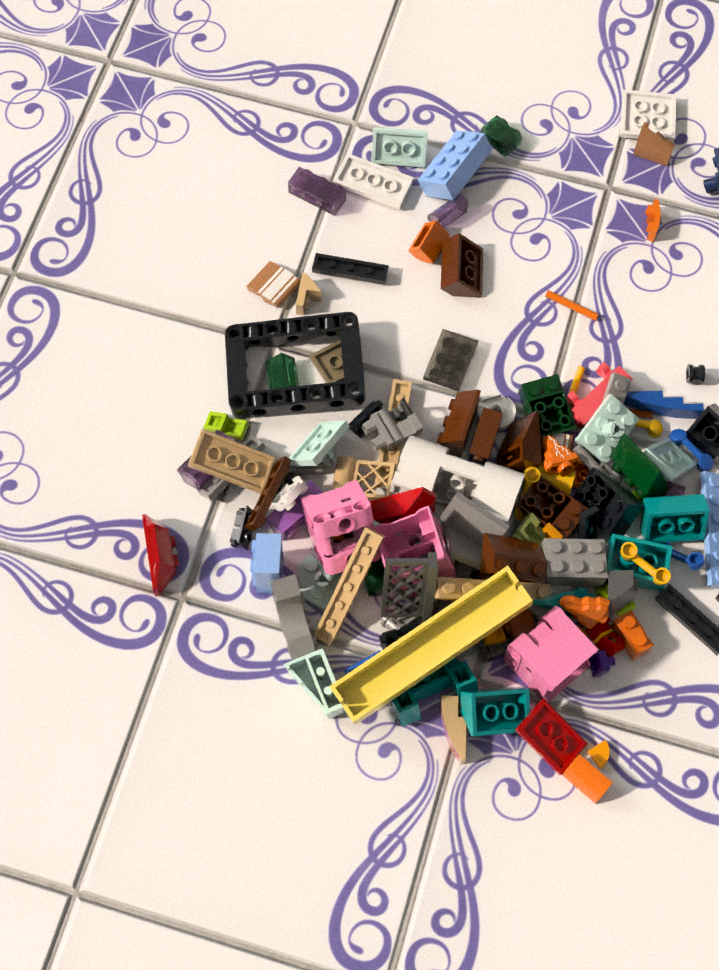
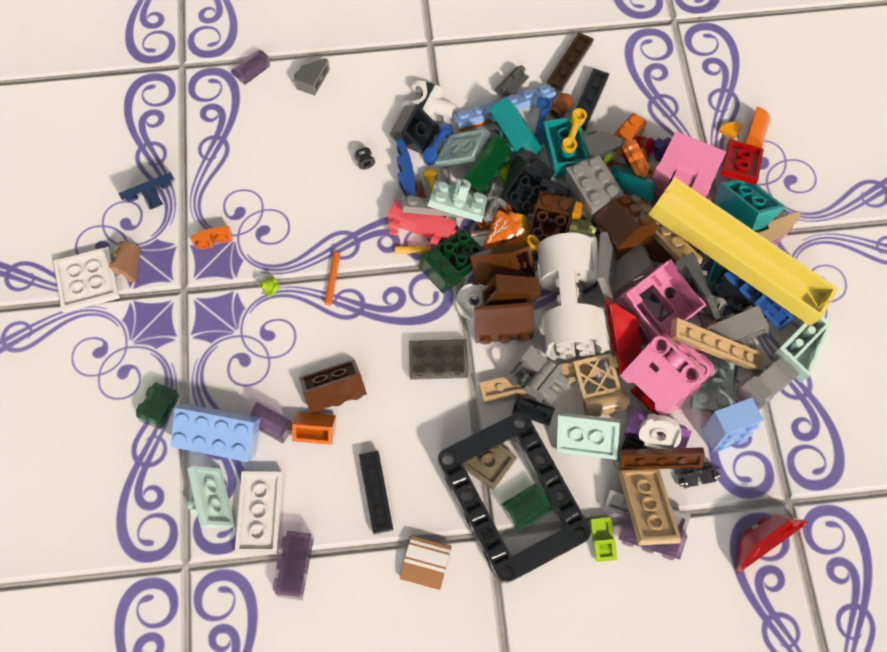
camera: 110 degrees left, 0 degrees up
tan slope [296,272,322,315] -> none
none -> lime plant [259,275,279,298]
none -> dark orange brick [549,93,574,119]
none -> light grey wedge [704,305,769,343]

